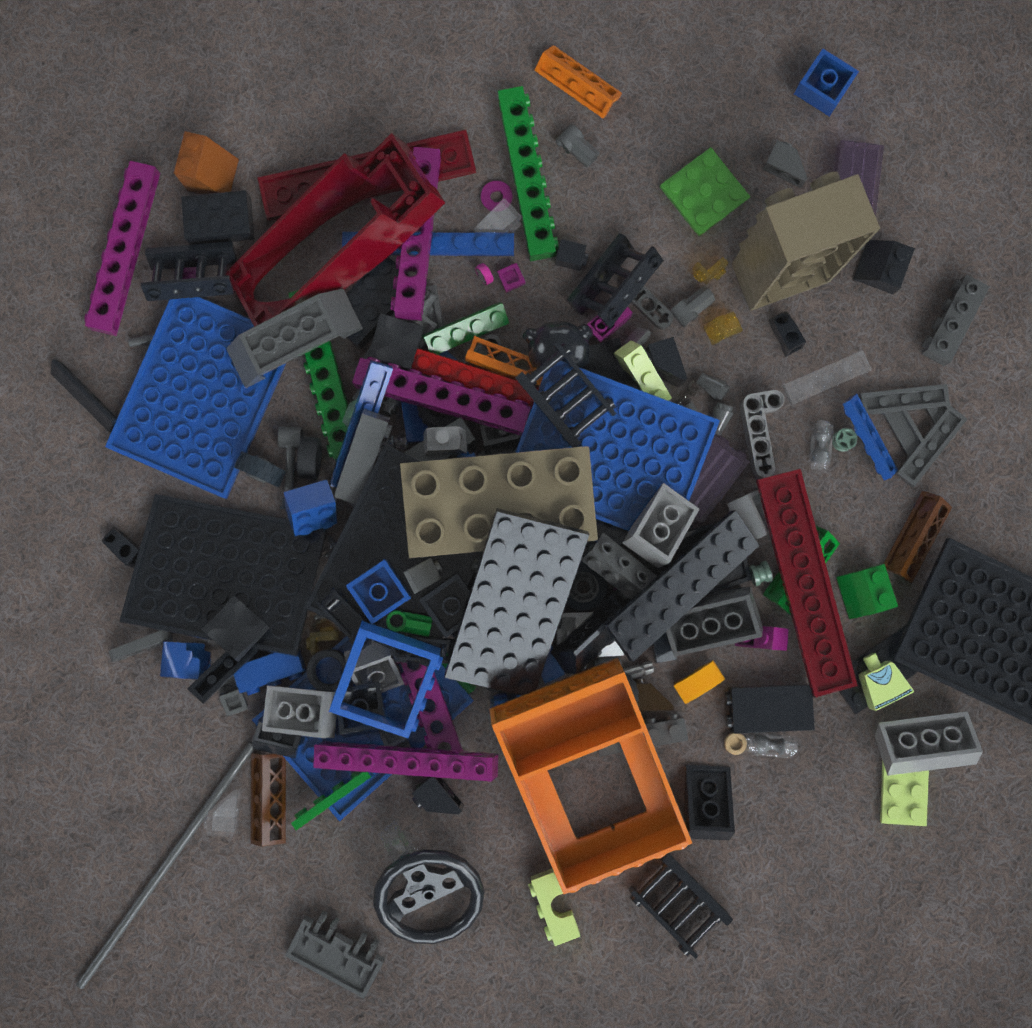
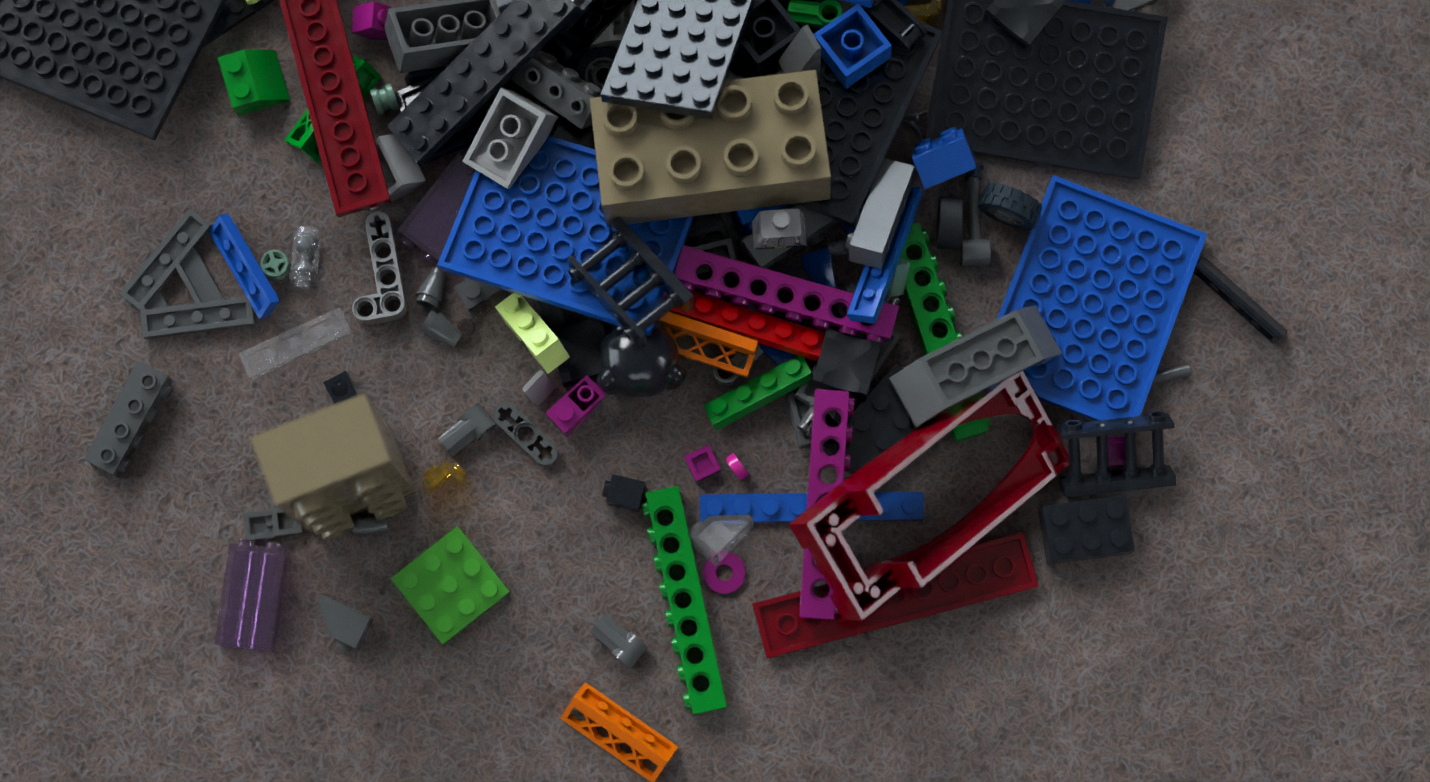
camera: 175 degrees right, 5 degrees down
magenta brick [84,161,161,336] -> none
black leg [102,527,140,568] -> none
dark orange slope [174,131,239,194] -> none
black fence [567,233,664,328] -> none
black slope [645,337,688,388] -> none
clear yellow bracket [704,312,743,345] -> none
blue brick [794,49,859,117] -> none
black slope [853,240,915,294] -> none
reddish brown fence [884,491,952,583] -> none

